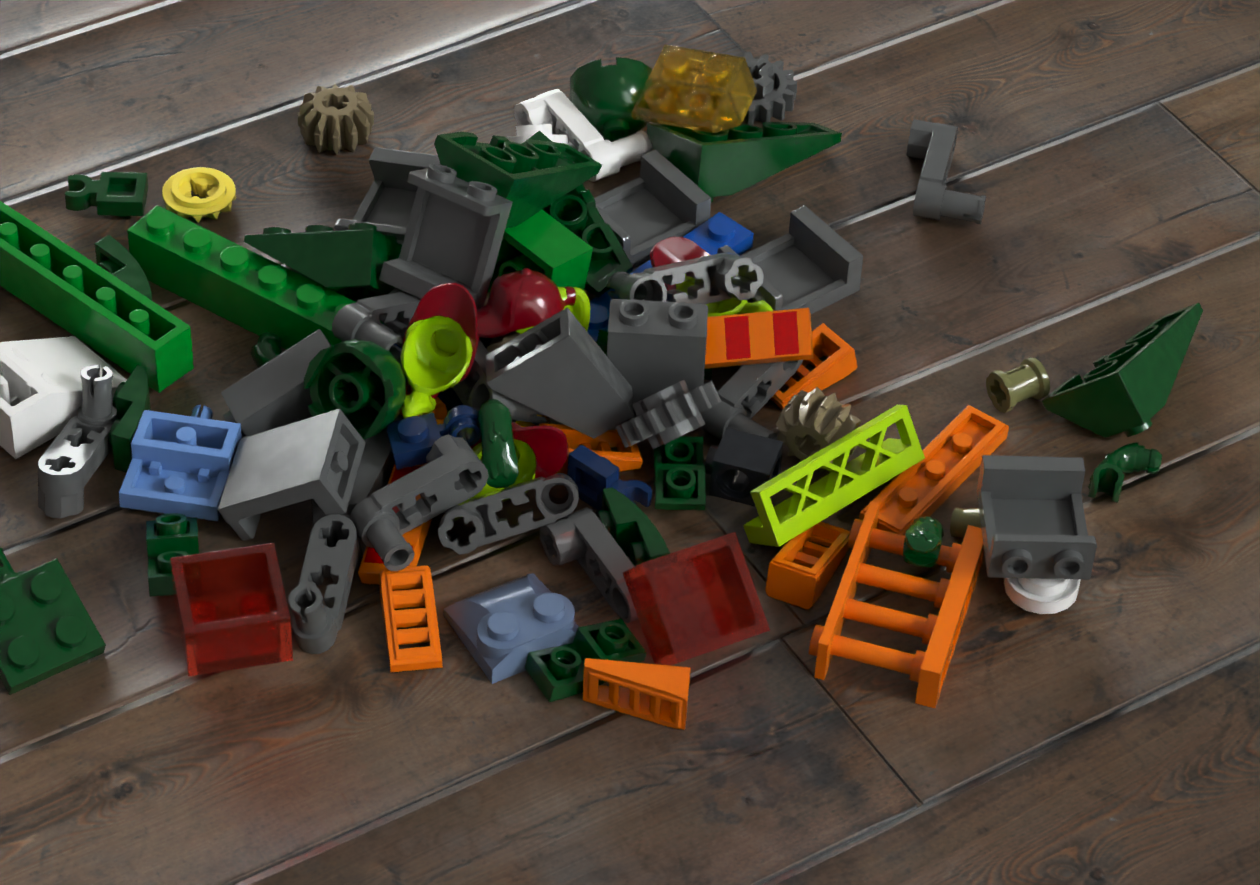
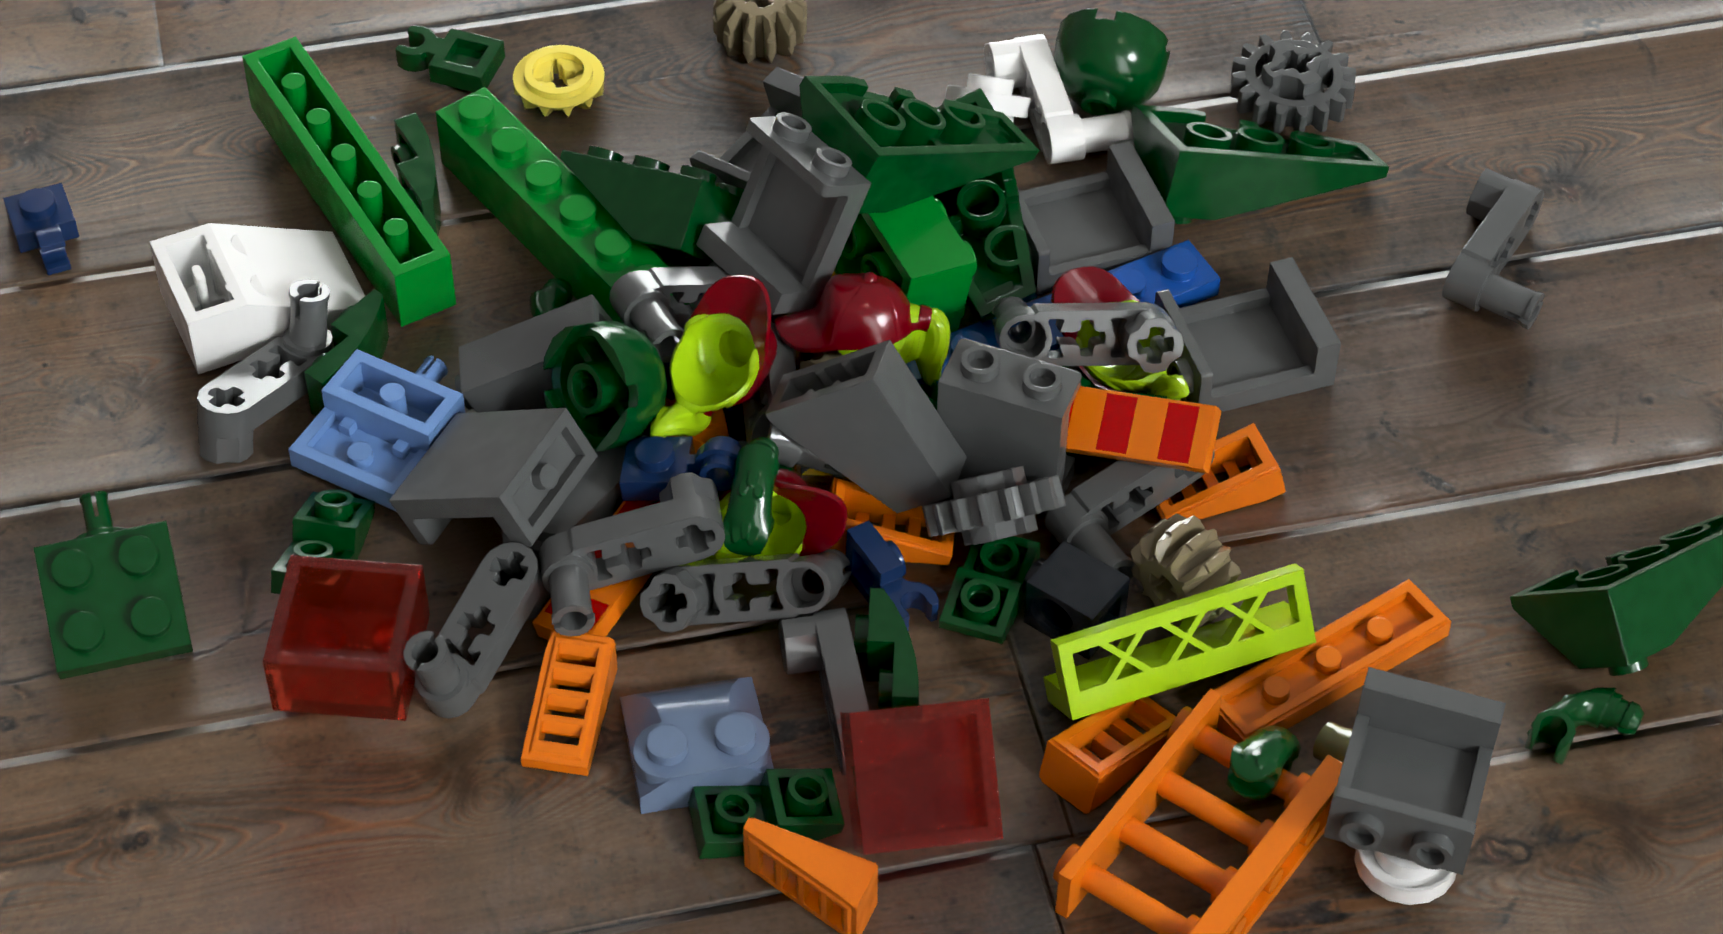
camera: 20 degrees right, 5 degrees up
clear yellow slope [631,44,757,133] -> none
olive bush [986,357,1050,413] -> none

